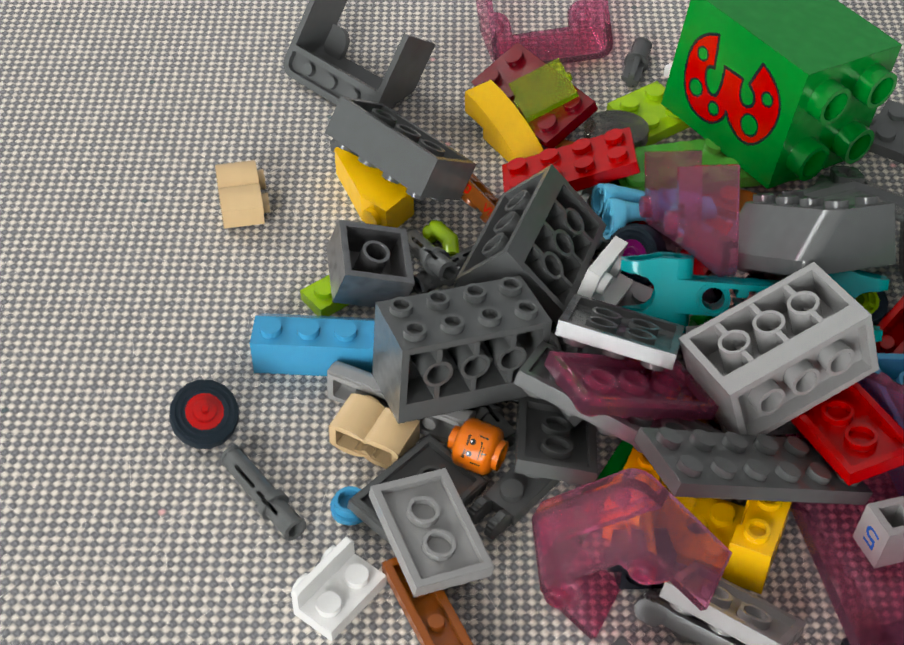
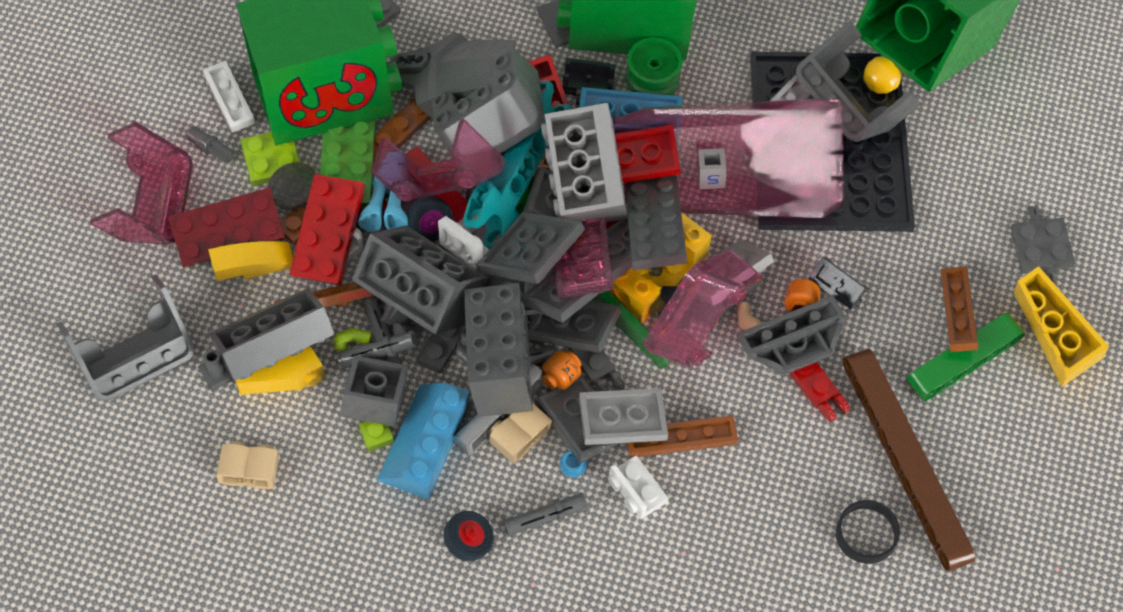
camera: 75 degrees left, 15 degrees up
clear neon green piece [508,58,579,122] -> none

